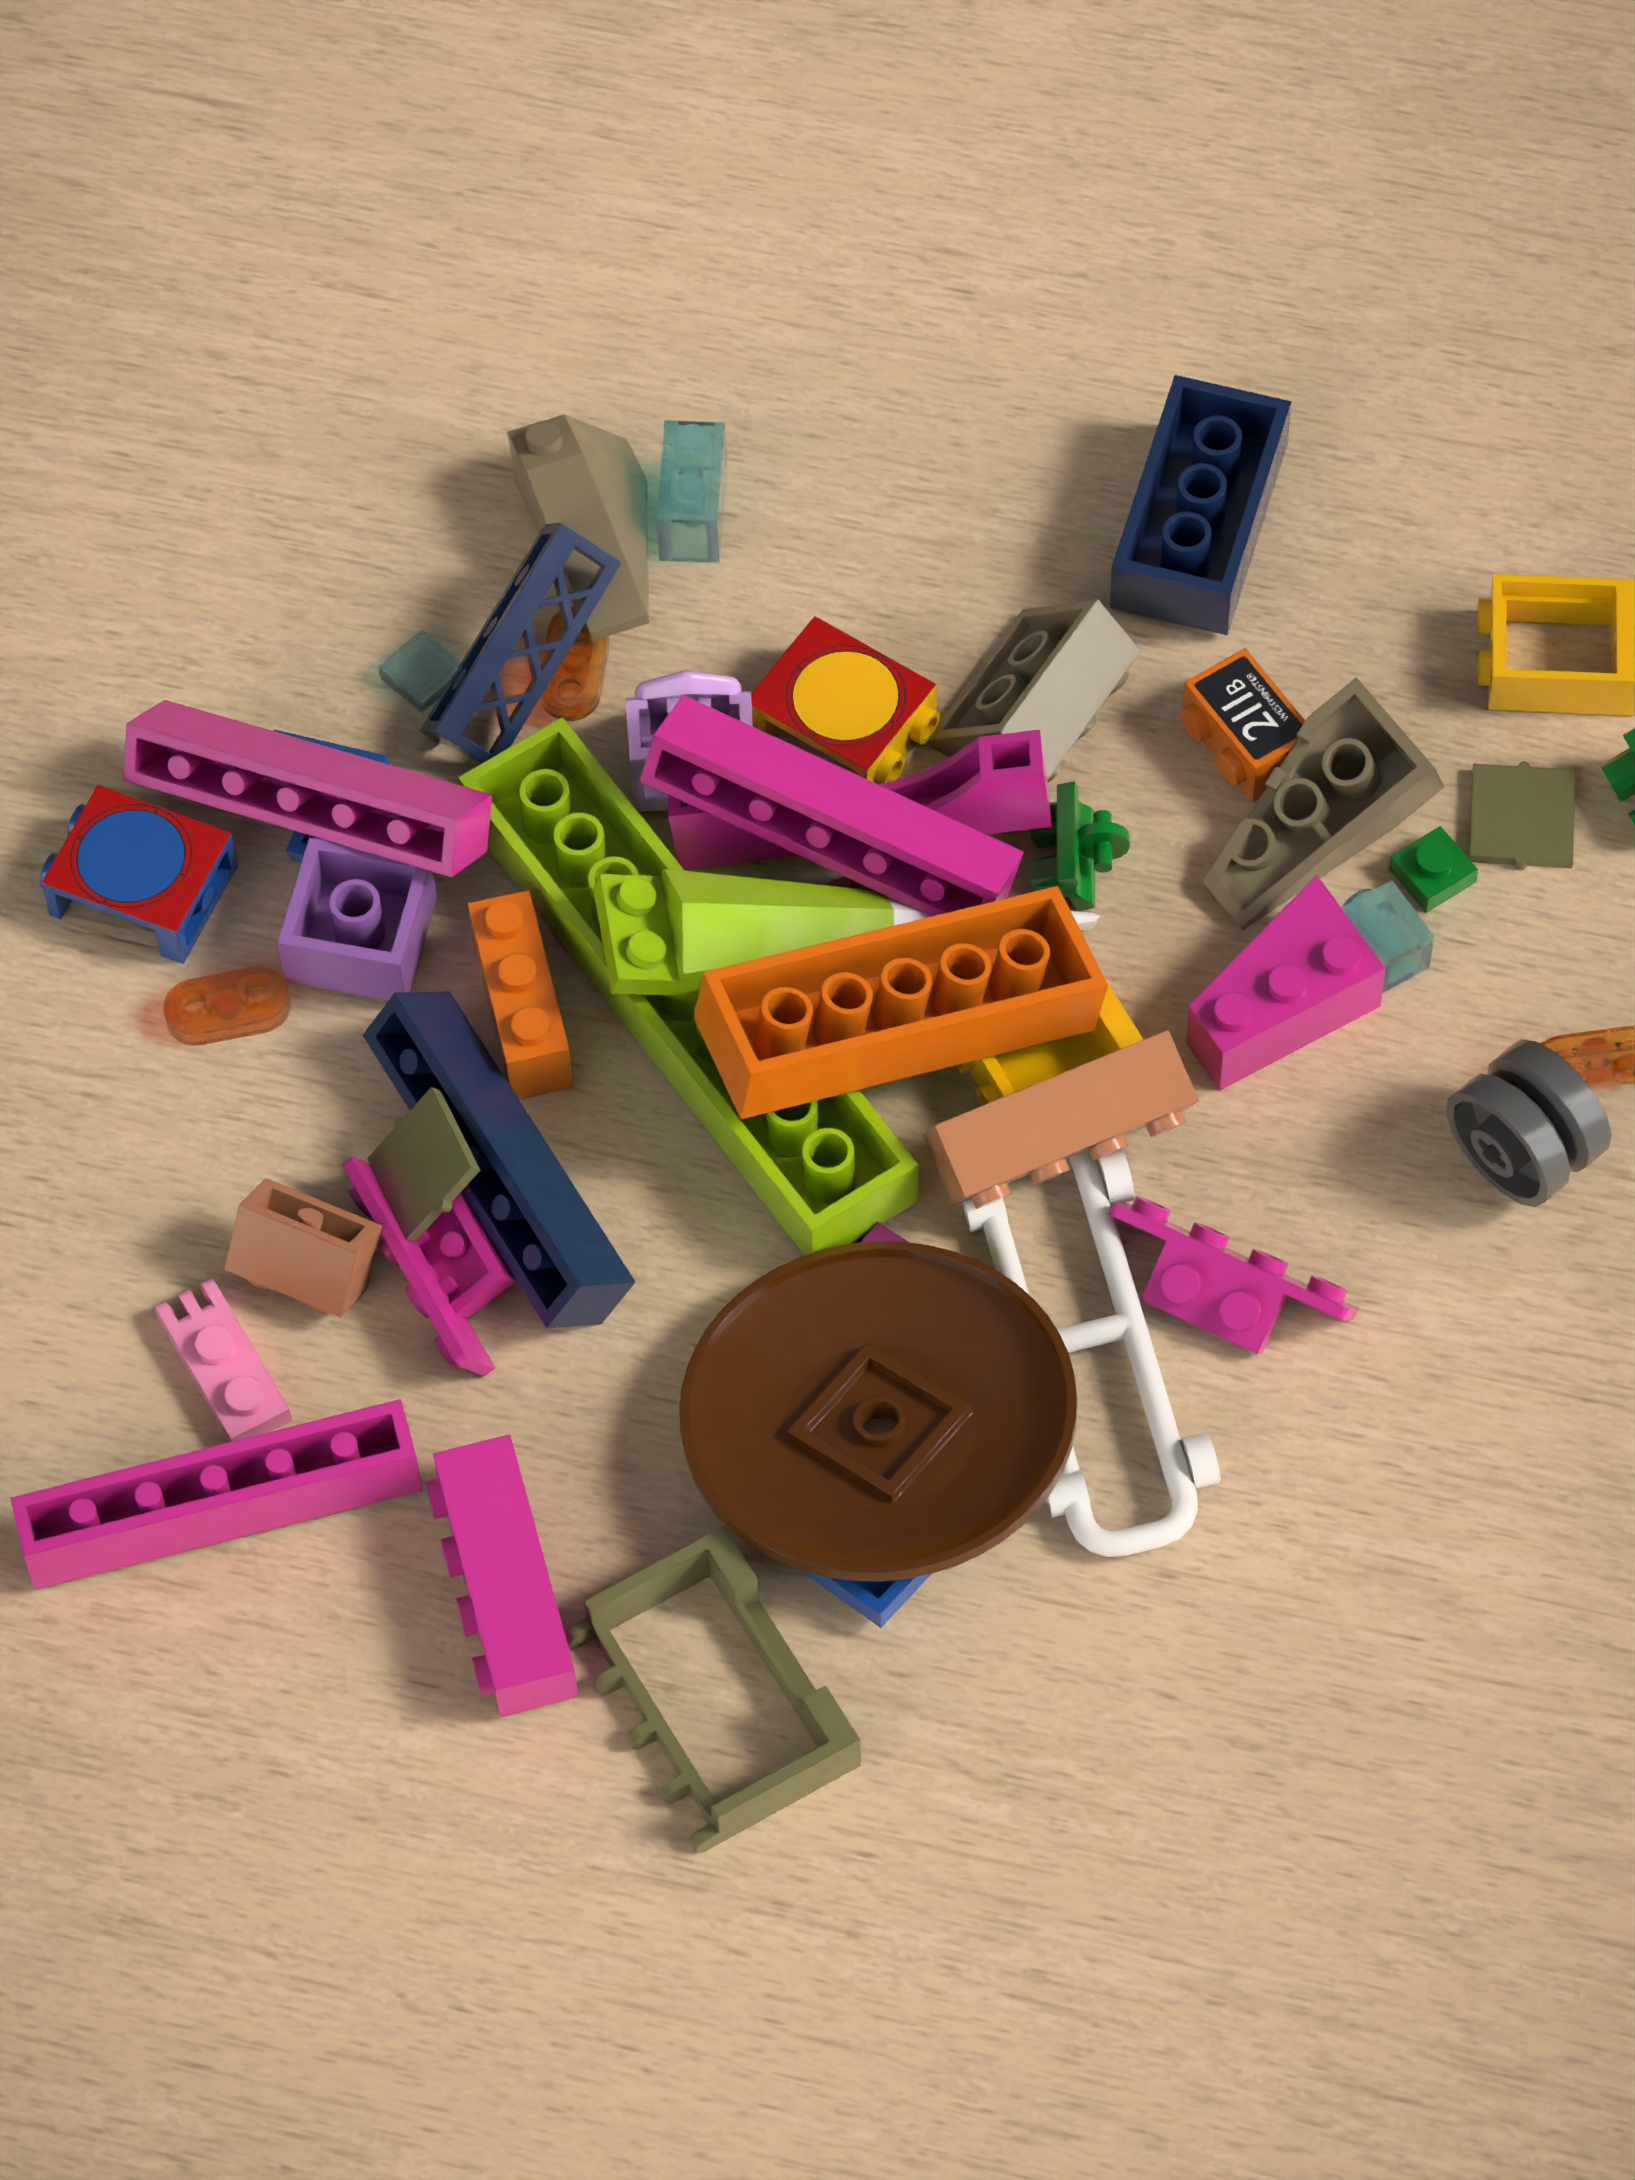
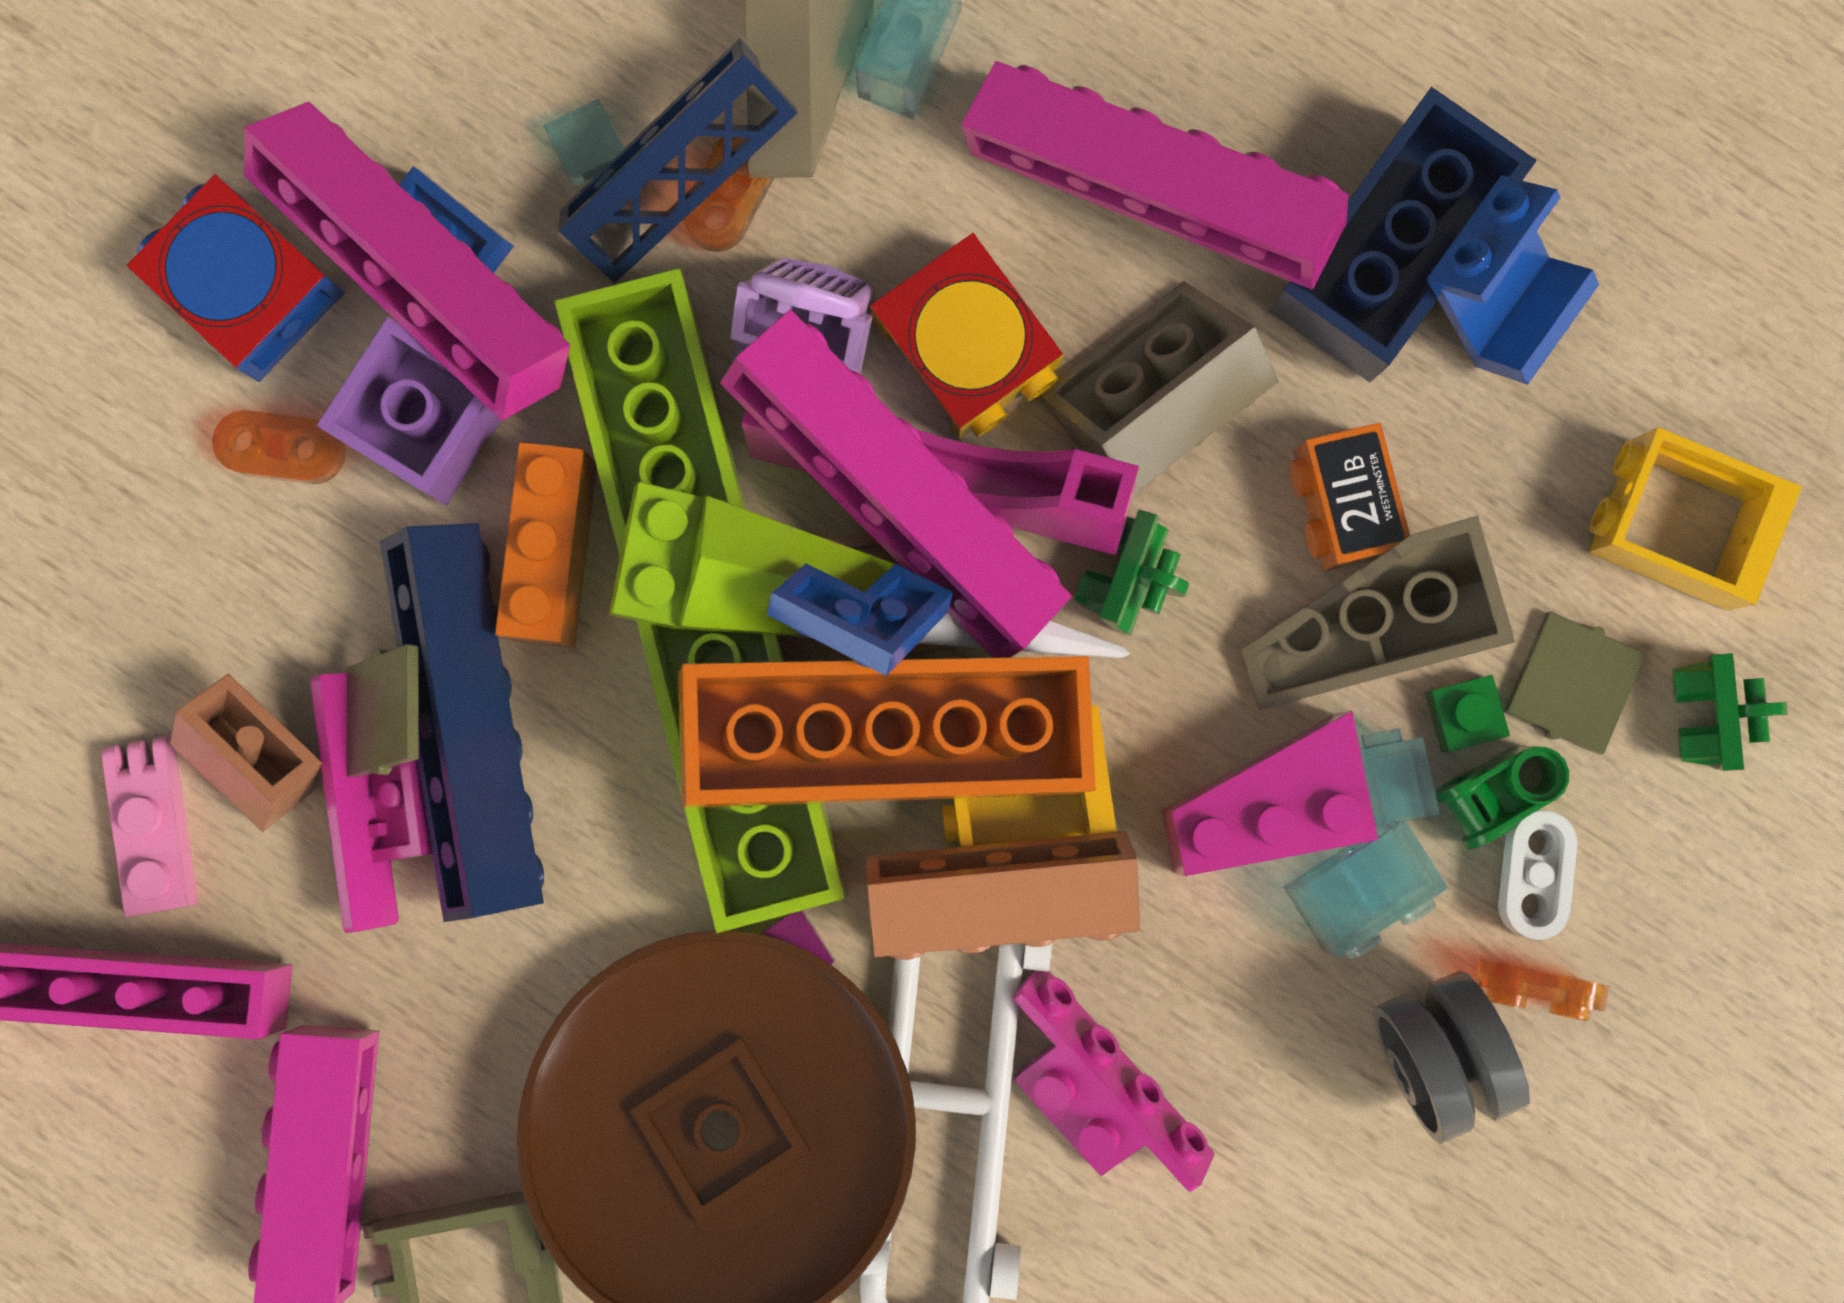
camera: 15 degrees right, 25 degrees up
none -> blue plate [767,563,953,676]
none -> dark pink brick [961,61,1349,290]
none -> clear light blue brick [1283,820,1449,959]
none -> blue panel [1427,175,1599,385]
none -> green piece [1433,746,1570,850]
none -> white plate [1498,810,1578,940]

